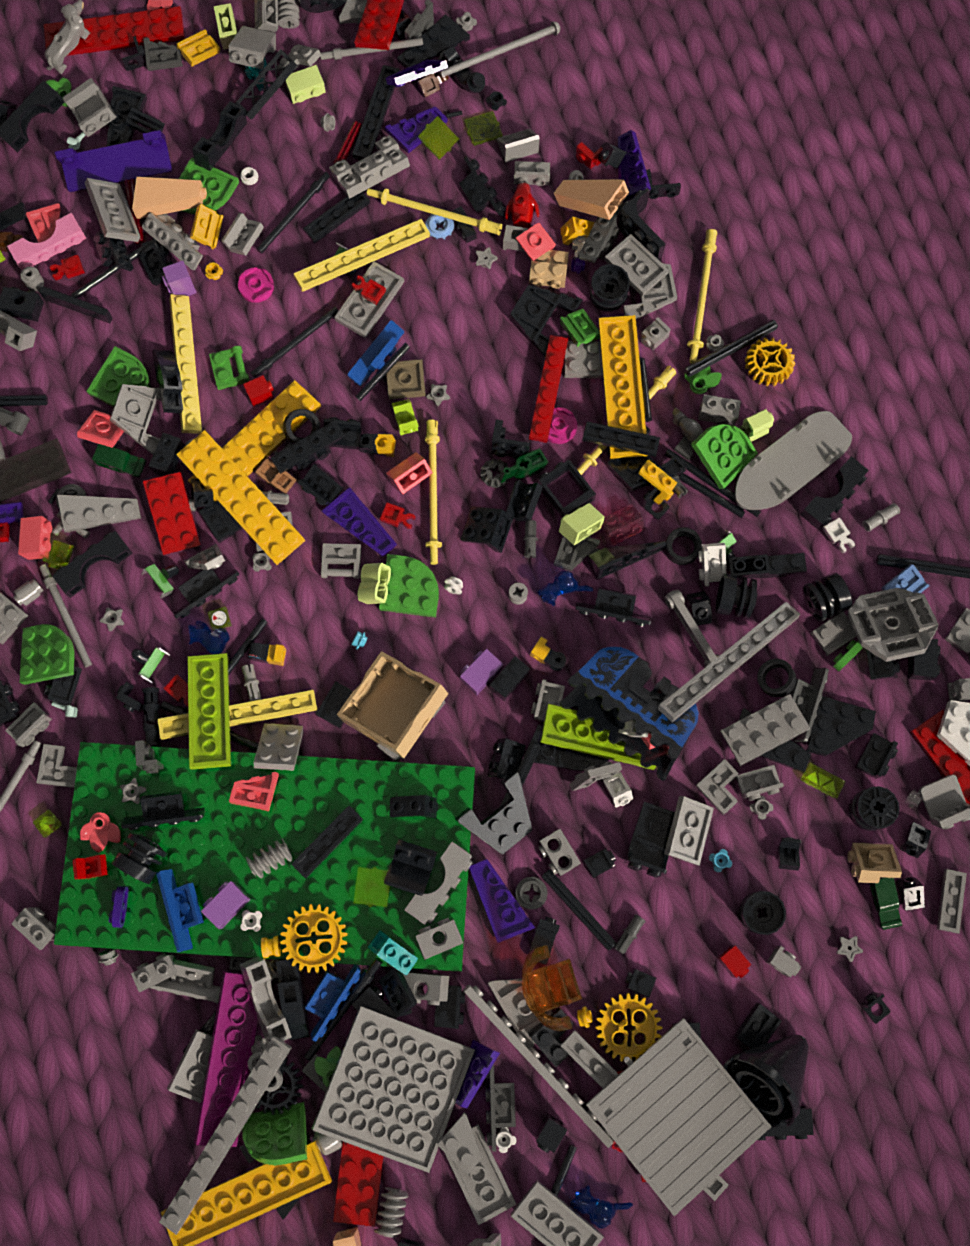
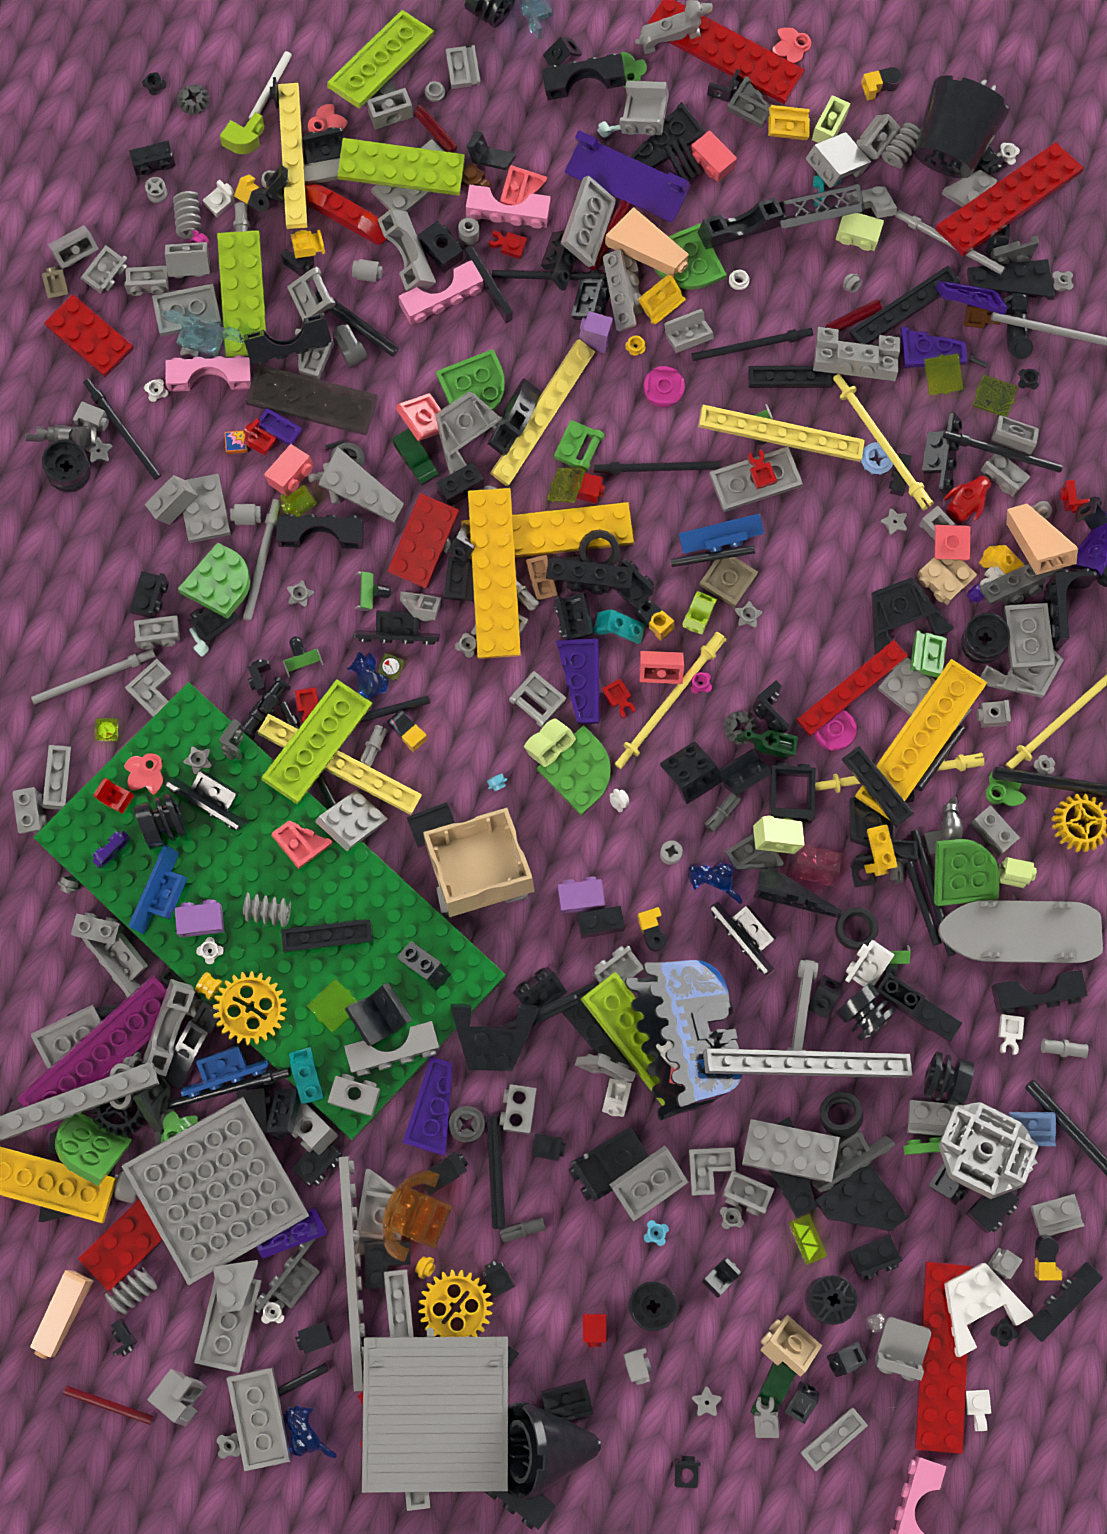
camera: 35 degrees right, 0 degrees up
none -> light grey plate [43,745,71,810]
none -> pearl dark grey wing [133,1074,172,1133]
none -> bright pink arch [399,260,484,325]
none -> clear neon green piece [547,468,585,503]
none -> teal bracket [593,609,645,644]
none -> coral brick [691,130,737,183]
none -> dark pink plate [691,672,712,694]
none -> light grey plate [754,1397,780,1438]
none -> black bar [942,430,1063,473]

